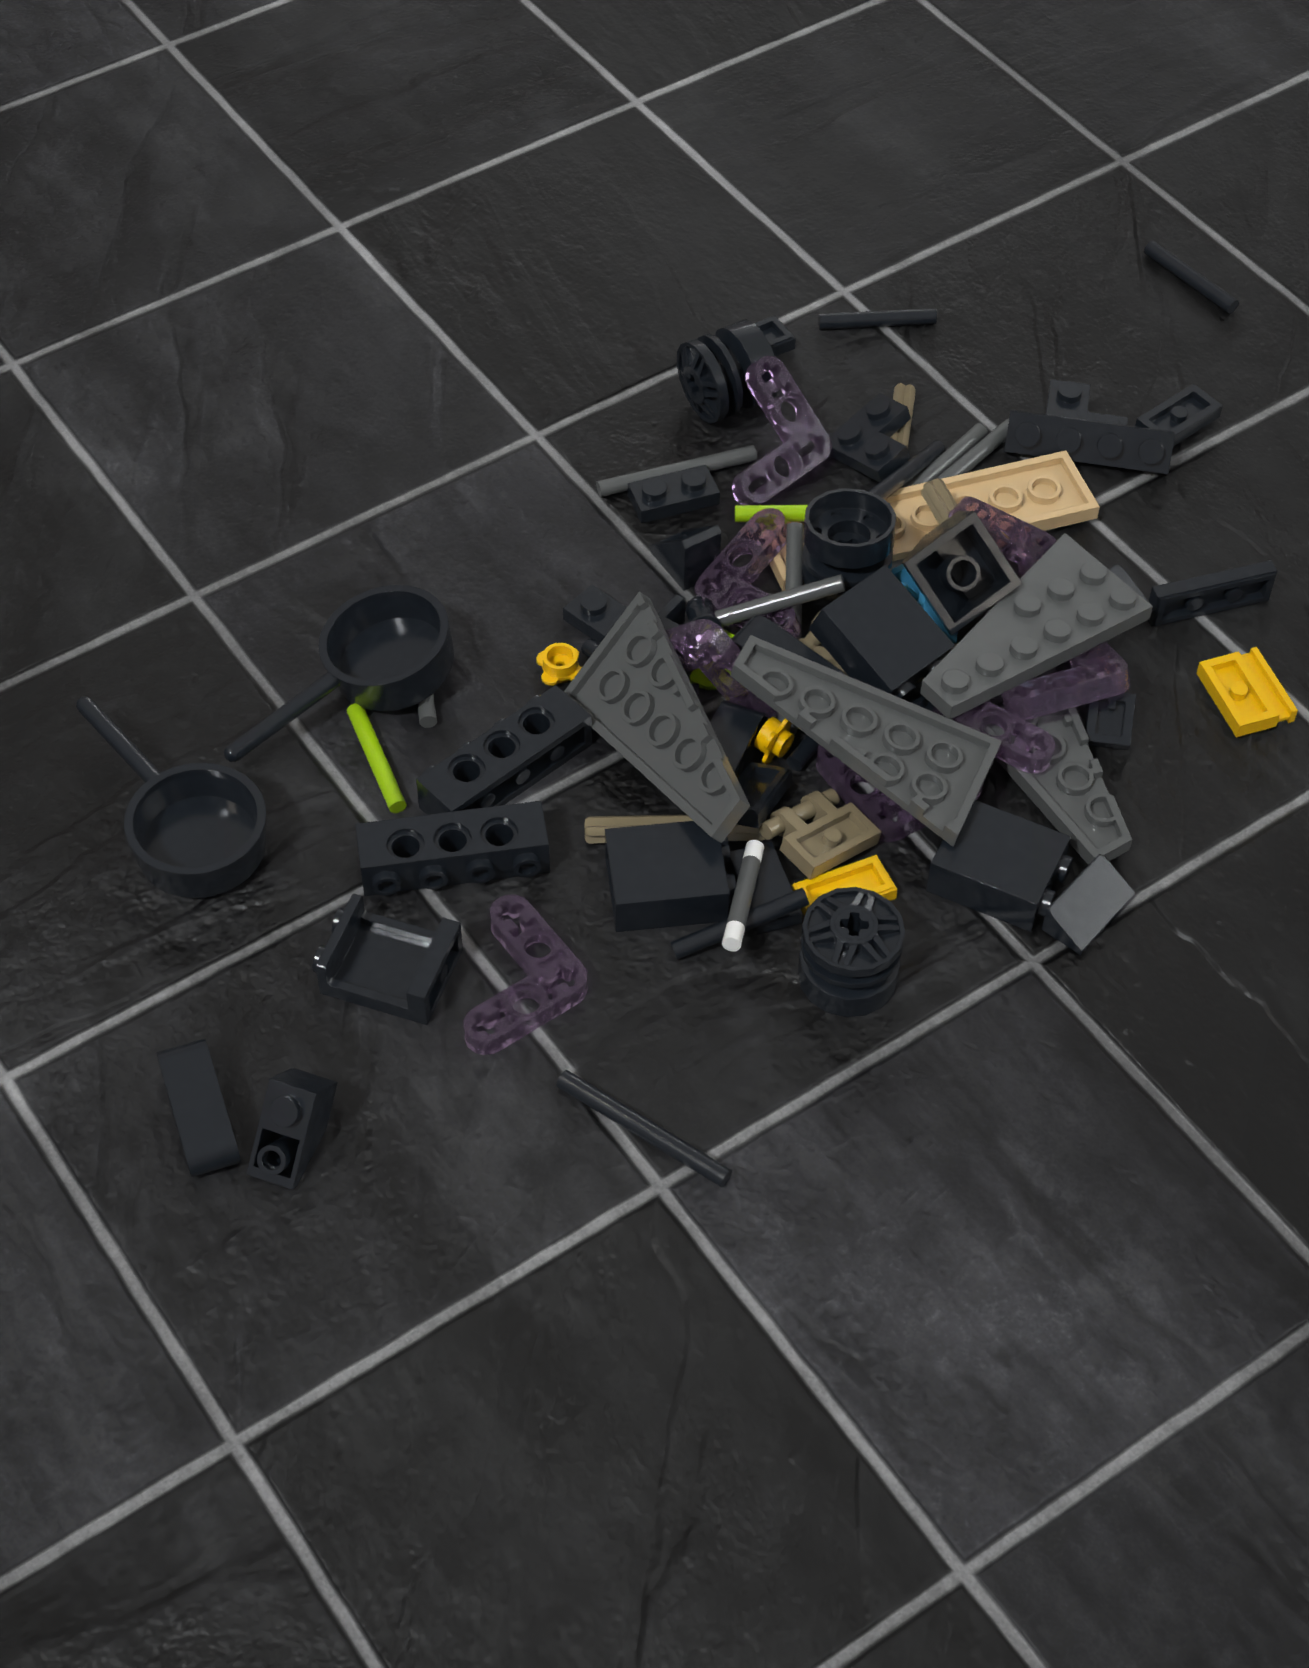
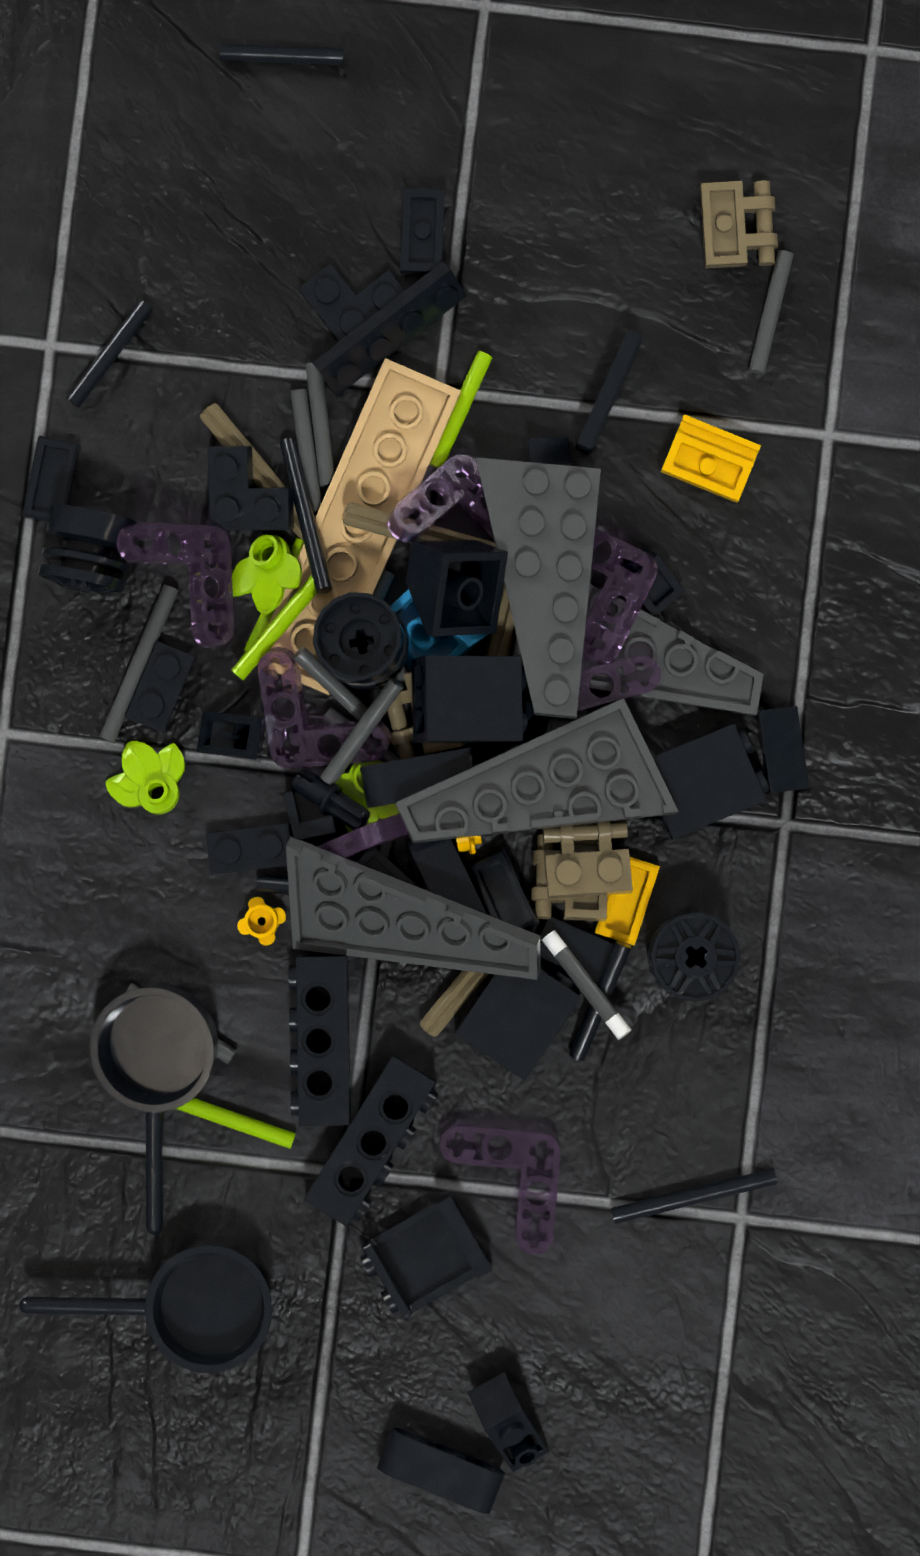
camera: 45 degrees left, 35 degrees up
none -> lime plate [105,741,185,815]
none -> lime plate [228,535,302,615]
none -> lime bar [430,351,493,470]
none -> dark tan plate [542,821,633,899]

